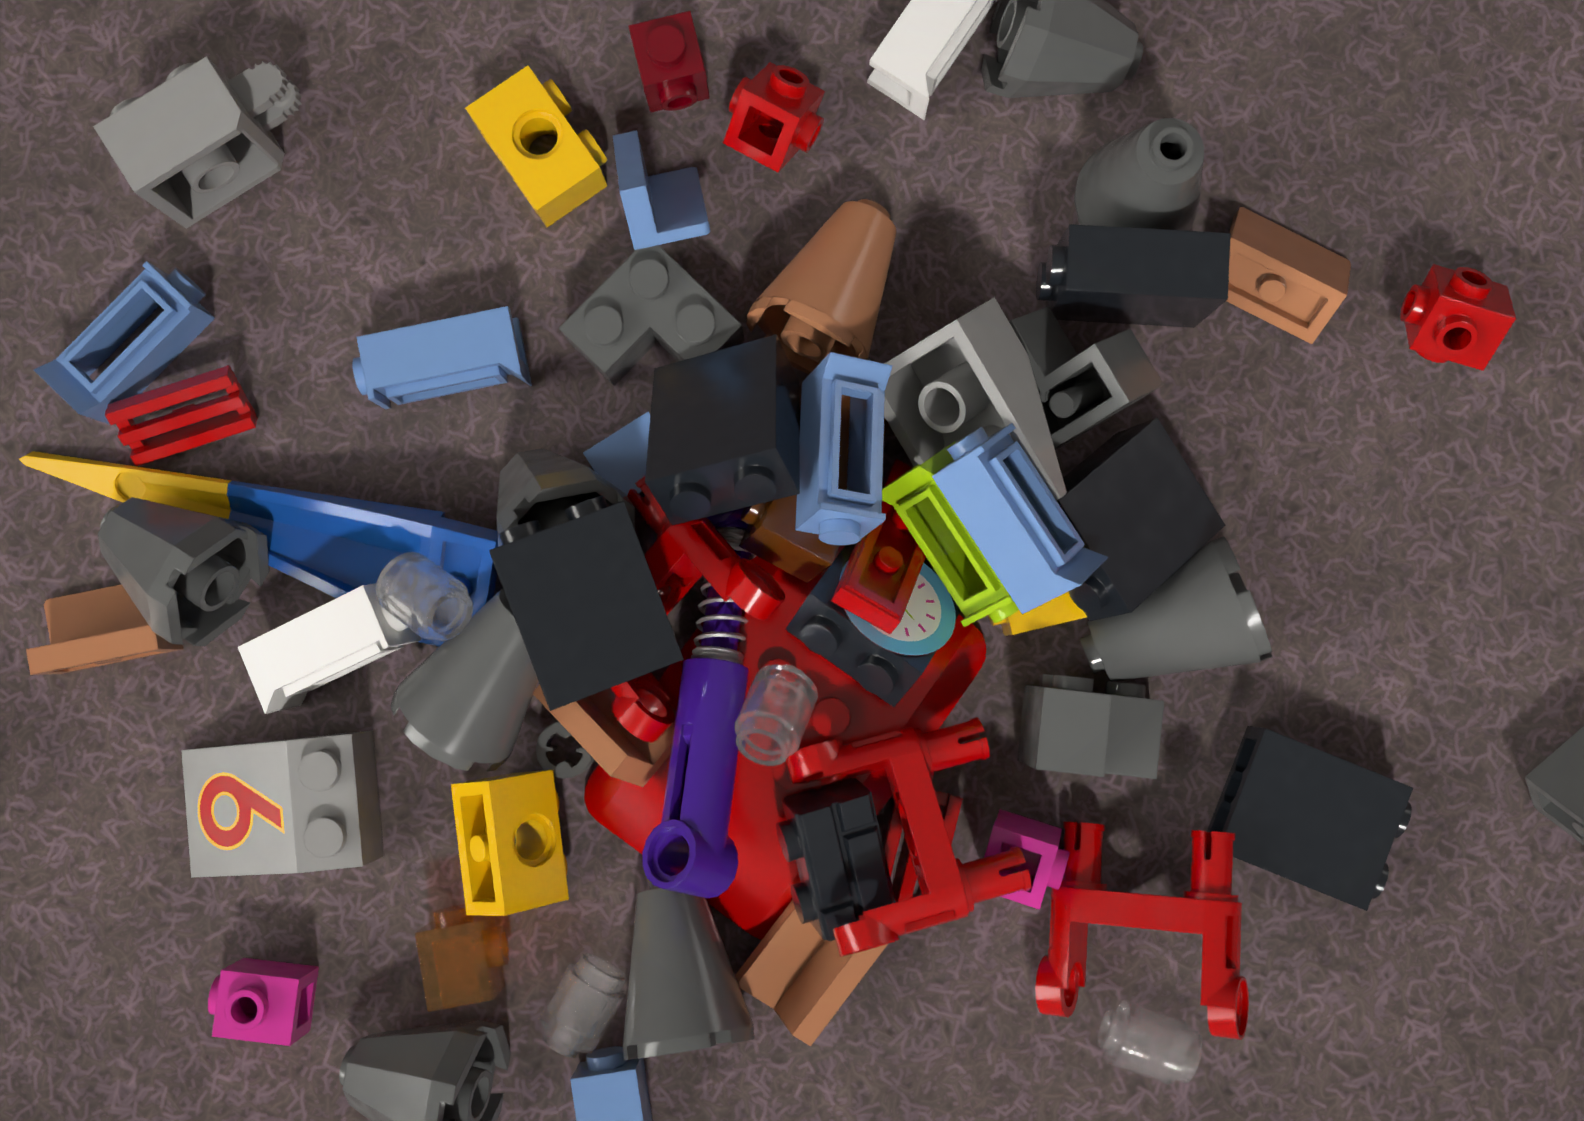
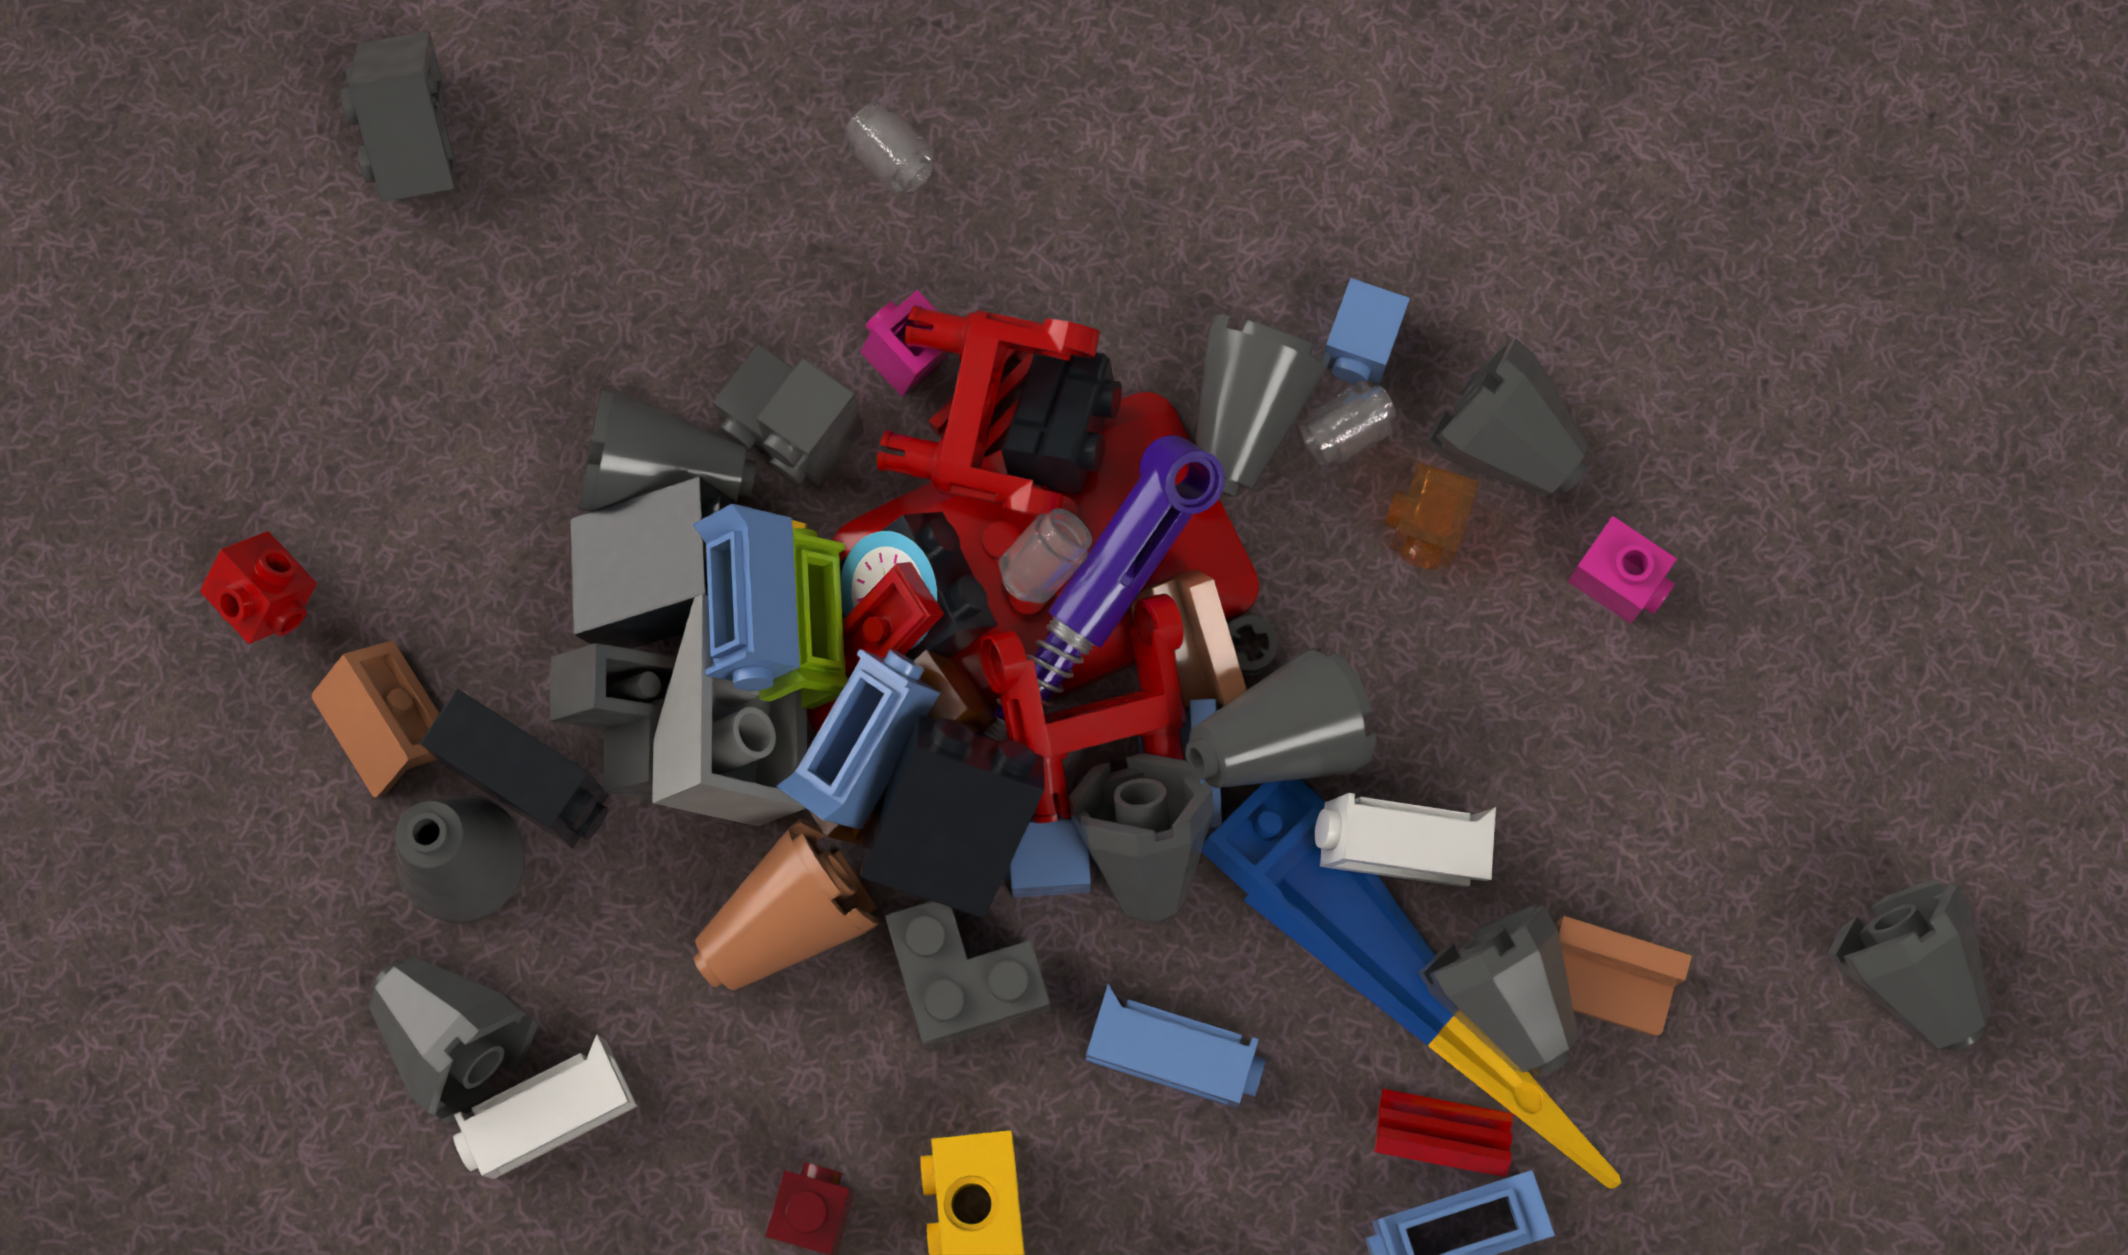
camera: 155 degrees left, 10 degrees down
light grey slope [181,730,384,878] -> none
clear brick [375,552,473,641] -> none
yellow brick [451,770,569,916] -> none
black brick [489,496,684,711] -> none
medium blue panel [613,130,710,250] -> none
red brick [723,62,825,173] -> none
nougat panel [735,900,888,1046] -> none
red connector [1035,822,1249,1040] -> none
black brick [1207,726,1413,911] -> none

